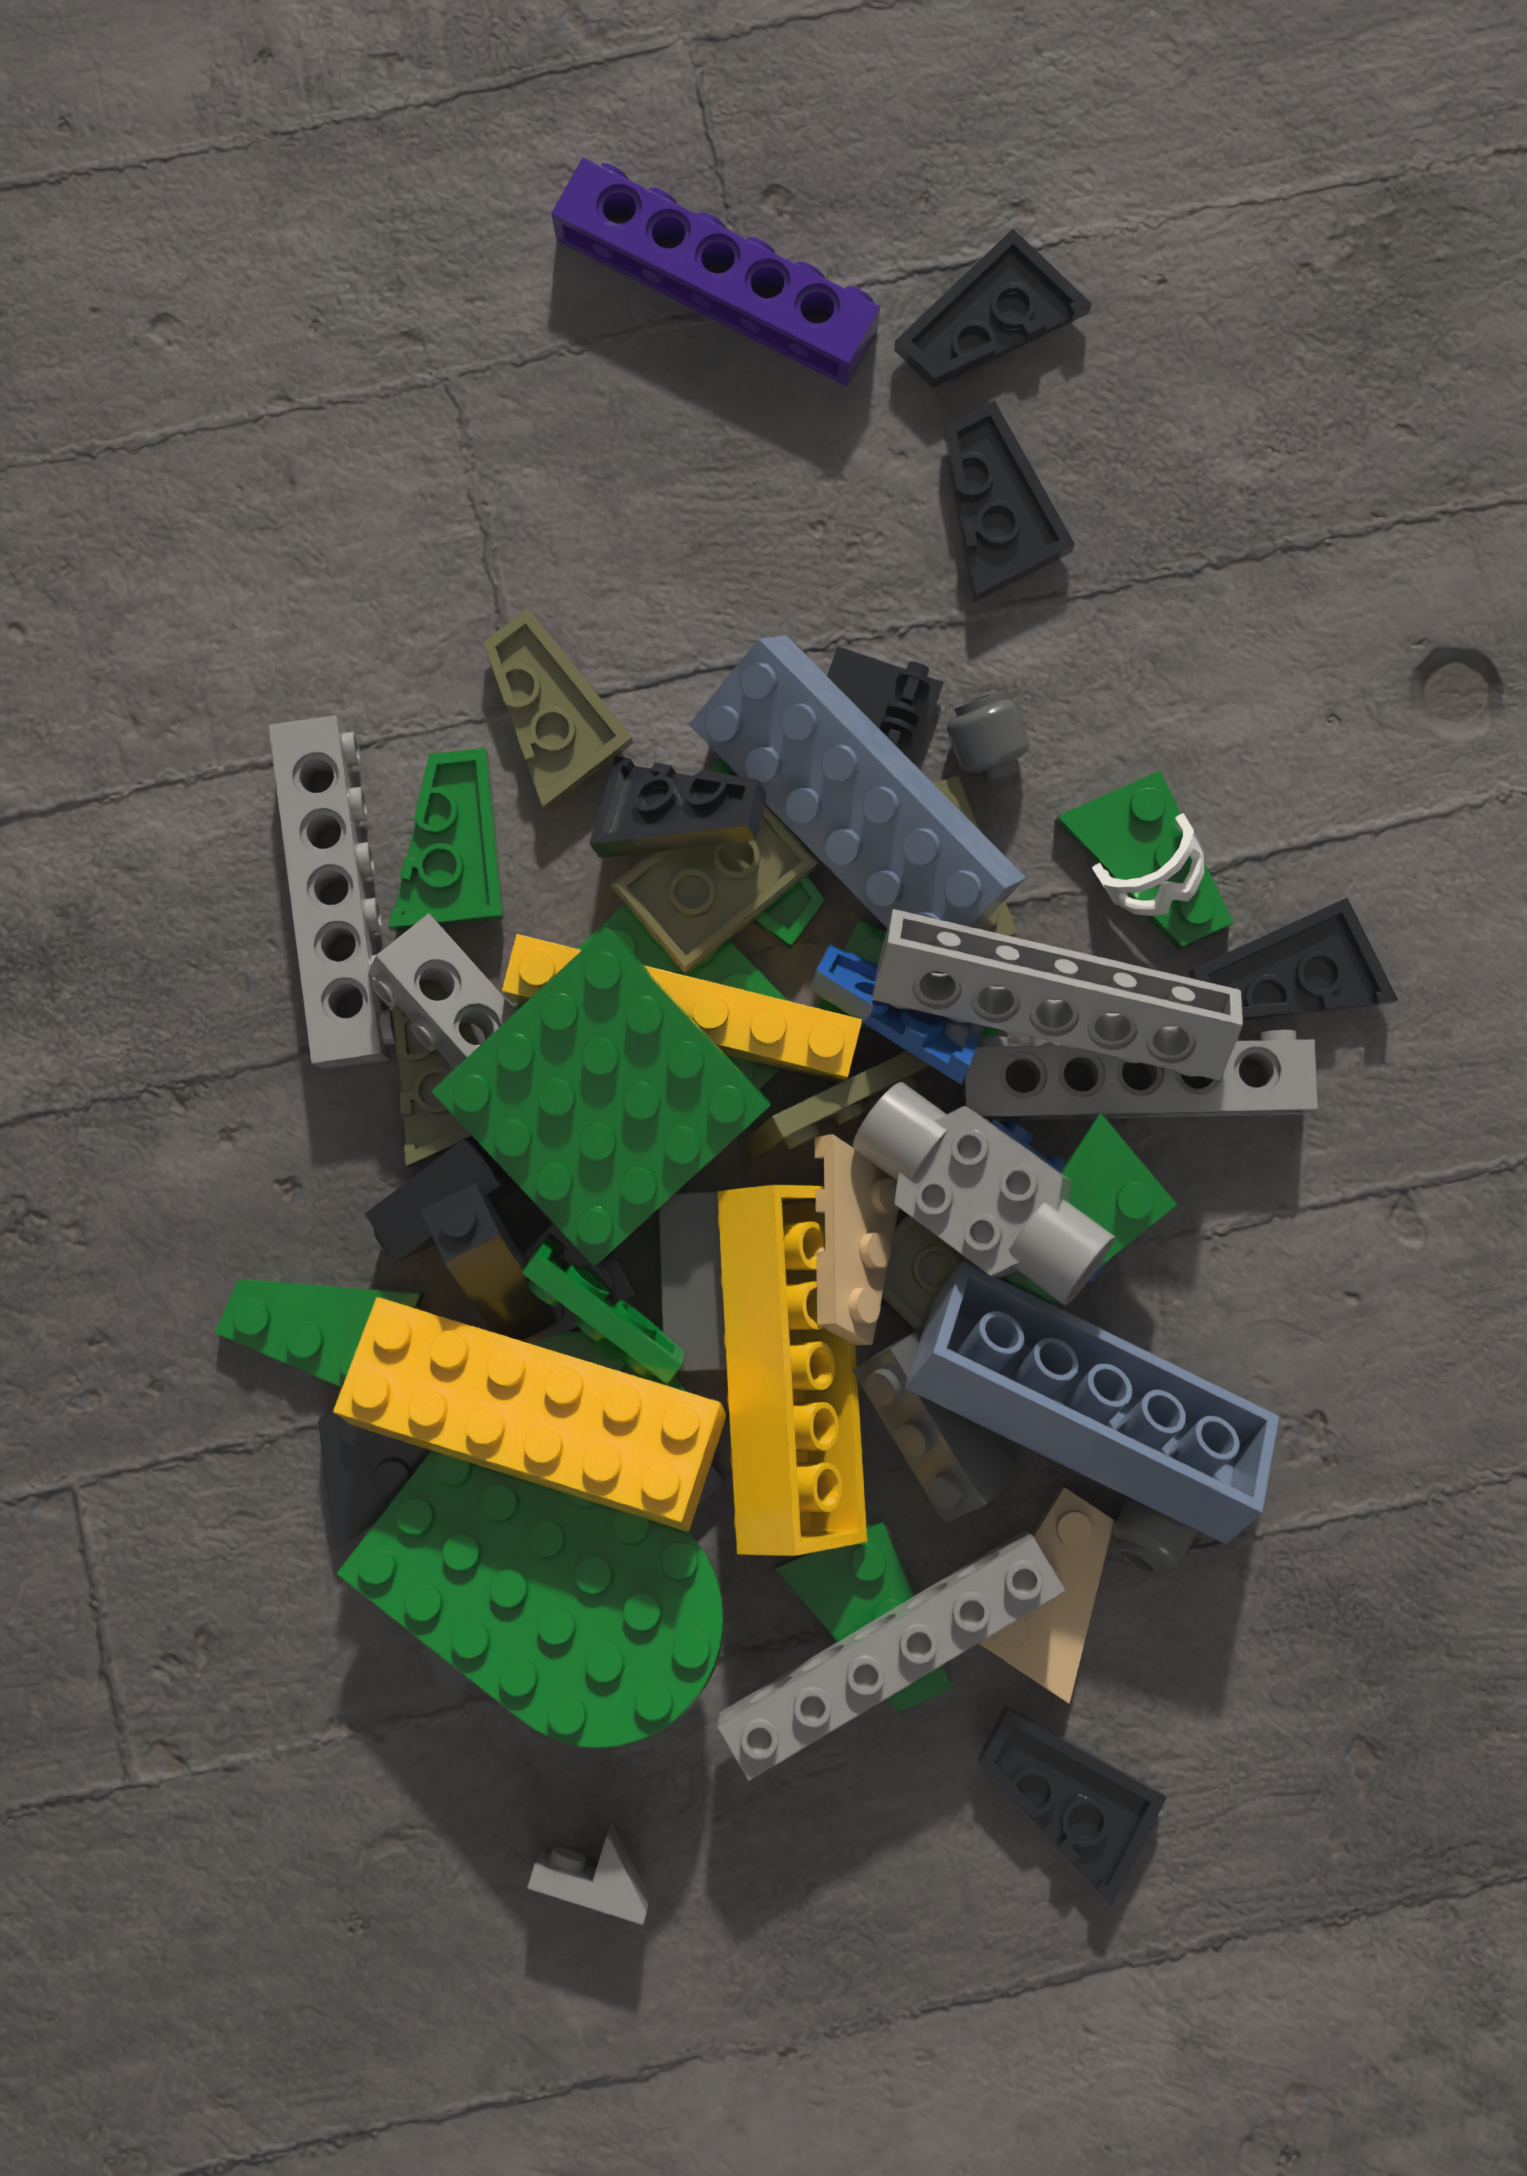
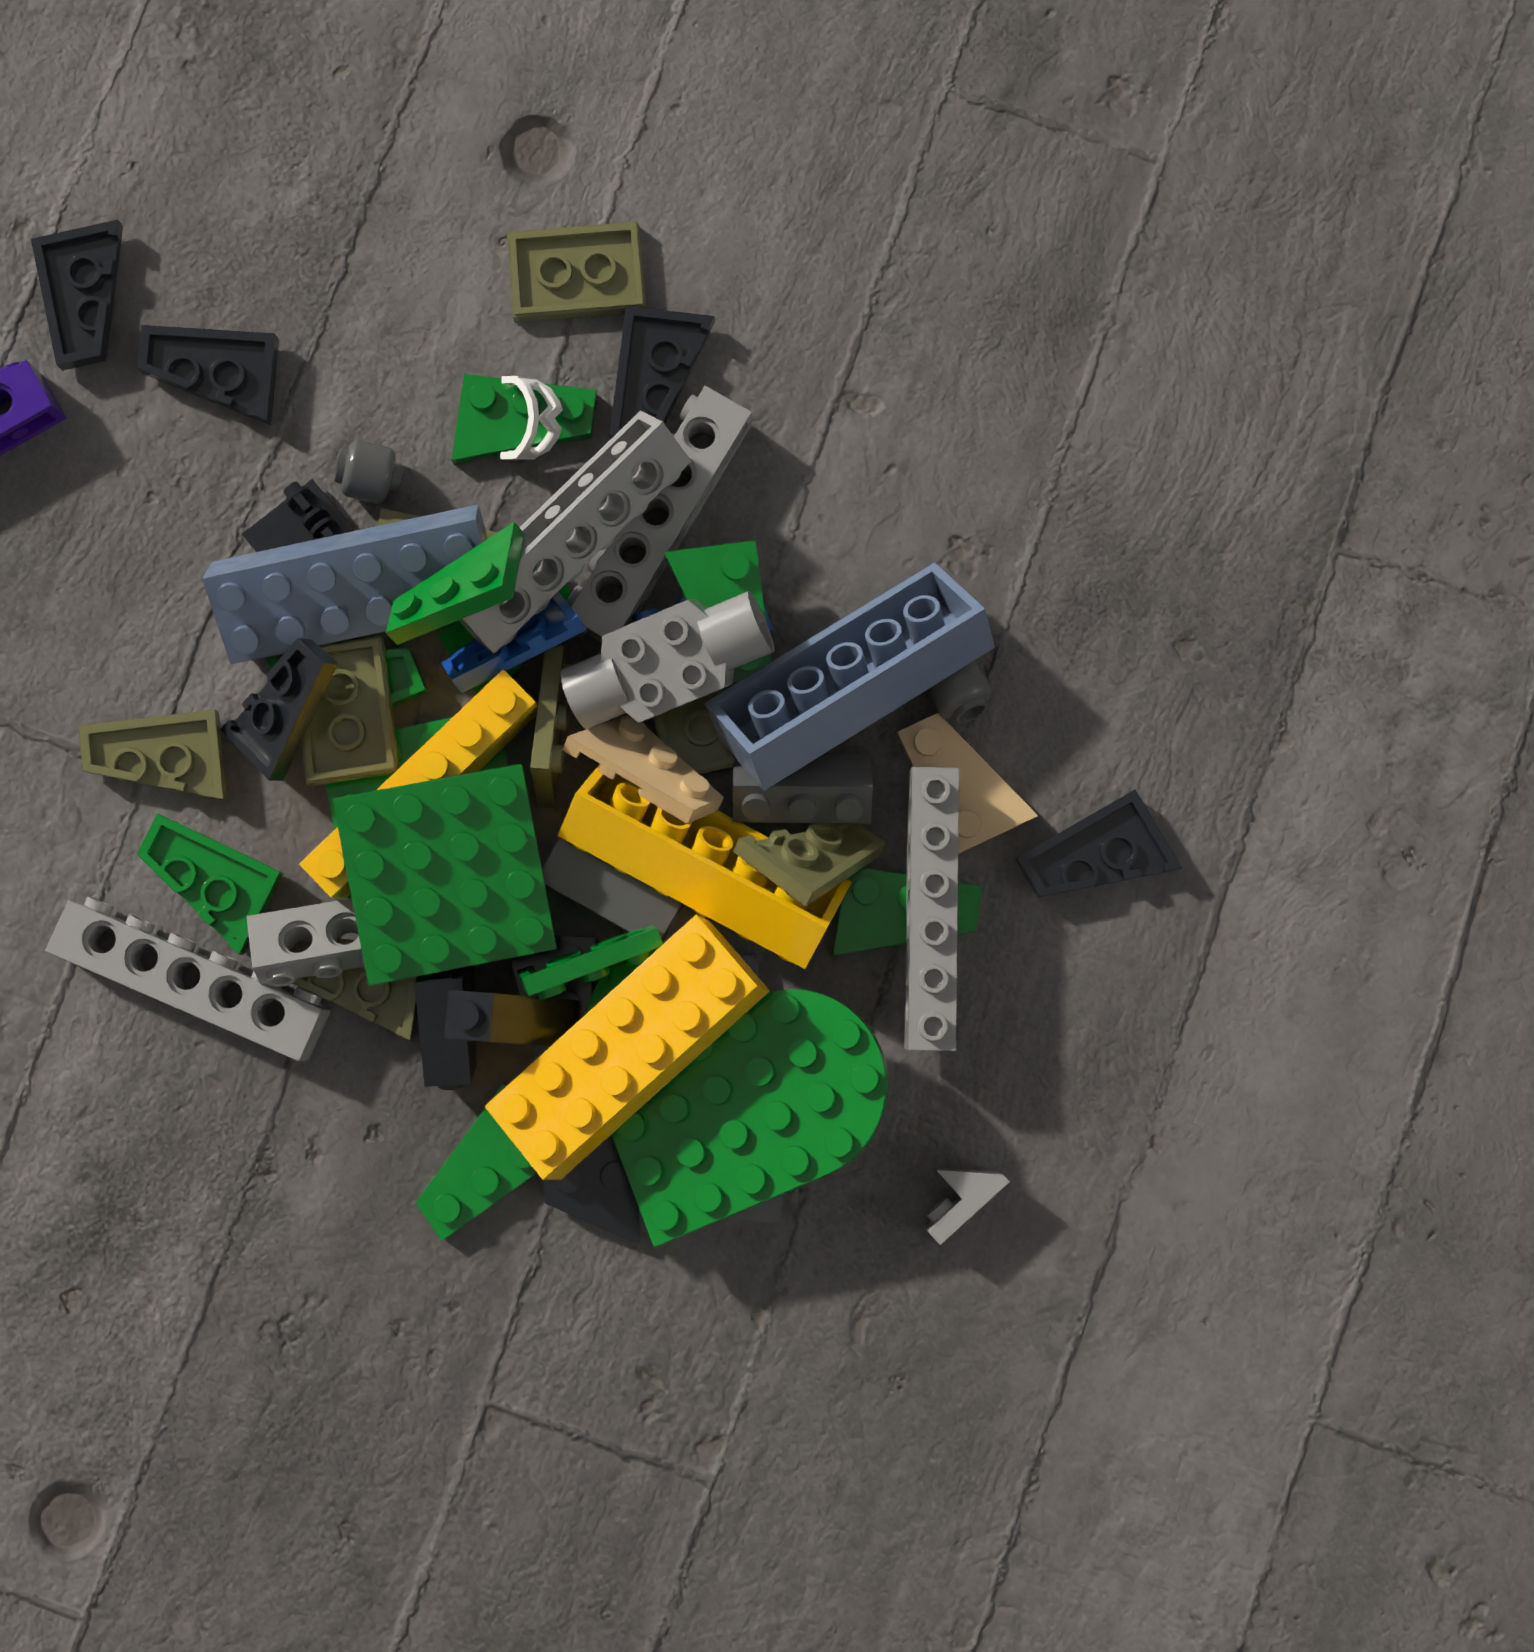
camera: 60 degrees left, 0 degrees up
none -> green wing [386,521,525,645]
none -> olive tile [507,221,646,323]
none -> olive wing [733,823,886,906]

